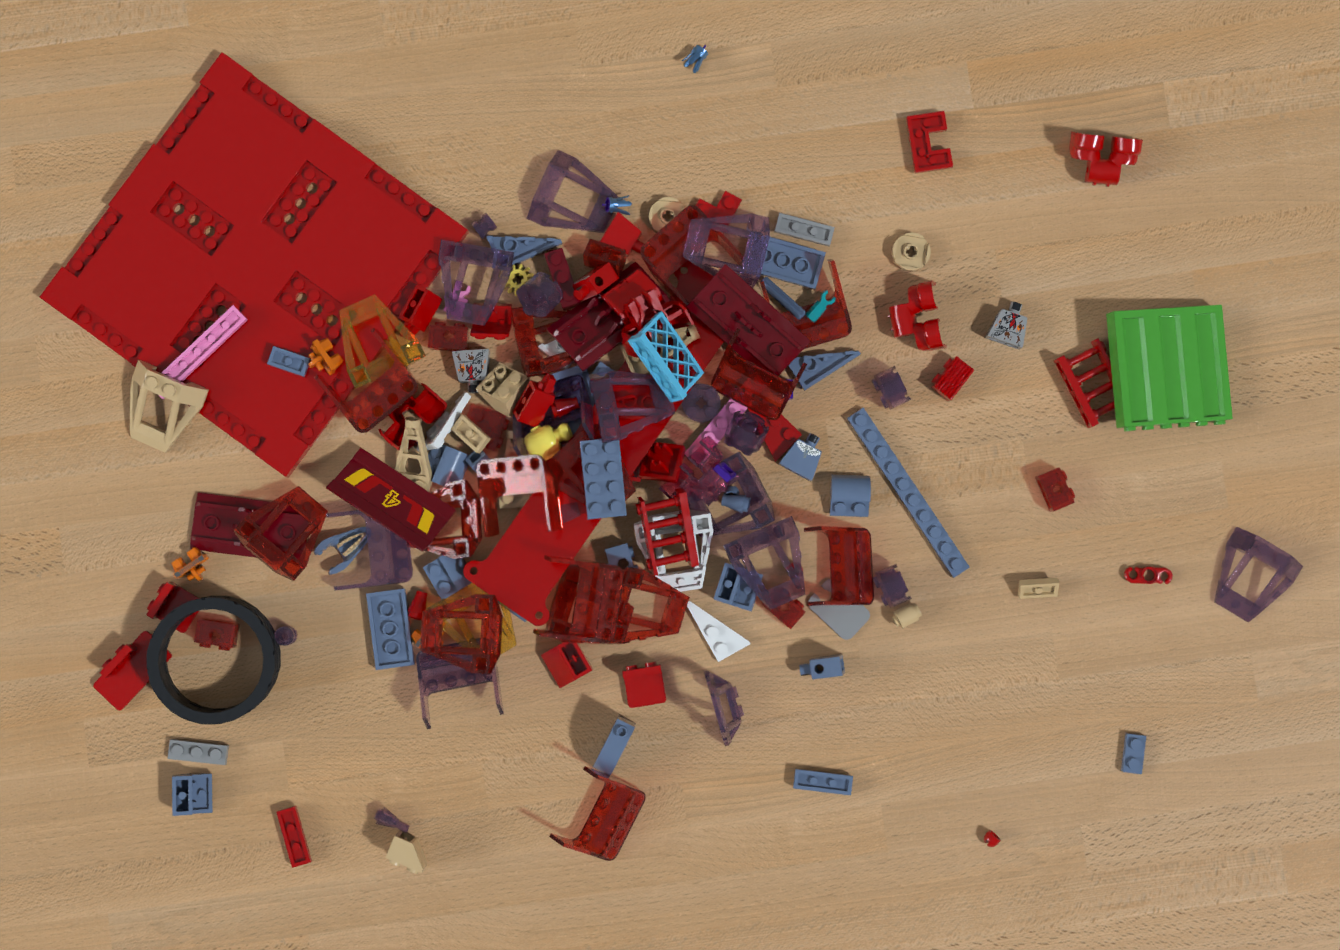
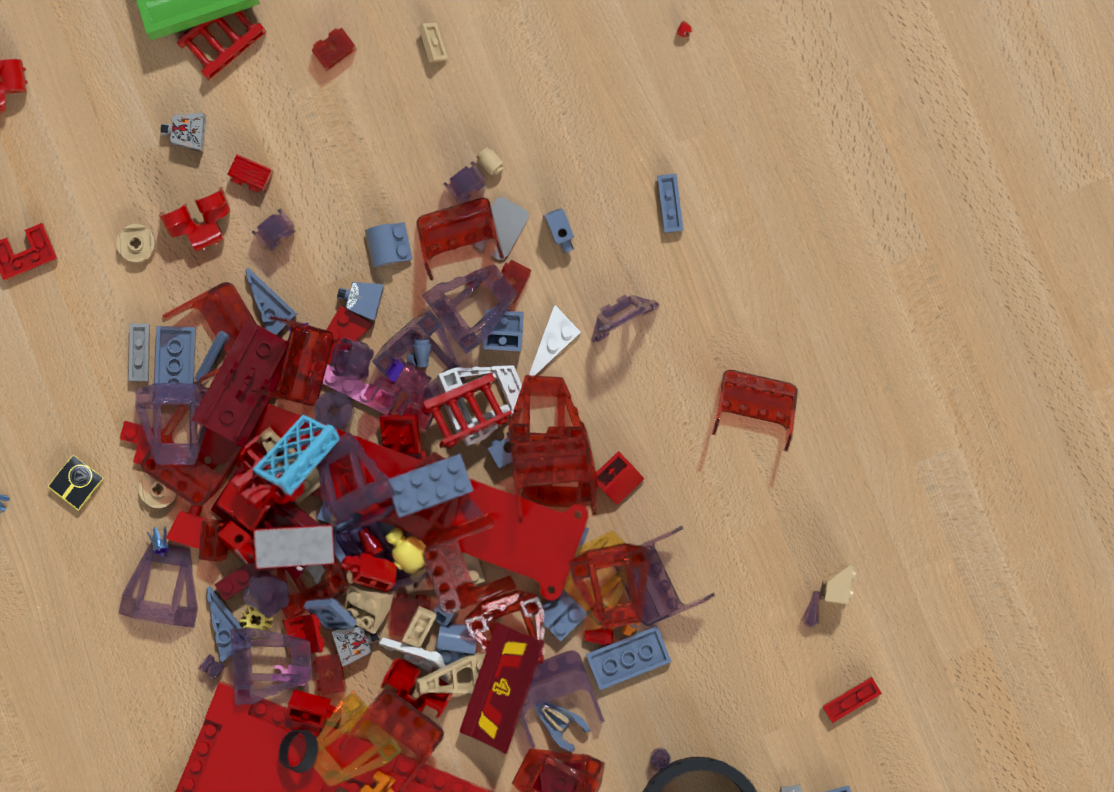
camera: 105 degrees left, 0 degrees up
sand blue brick [592,715,636,776] -> none
red bracket [622,661,666,708] -> none
teal bar [805,290,836,323] -> none
sand blue plate [847,408,970,578] -> none
none -> black slope [48,455,104,511]
none -> flat silver tile [254,524,335,569]
none -> black tyre [279,730,318,773]
none -> sand blue plate [303,599,357,630]

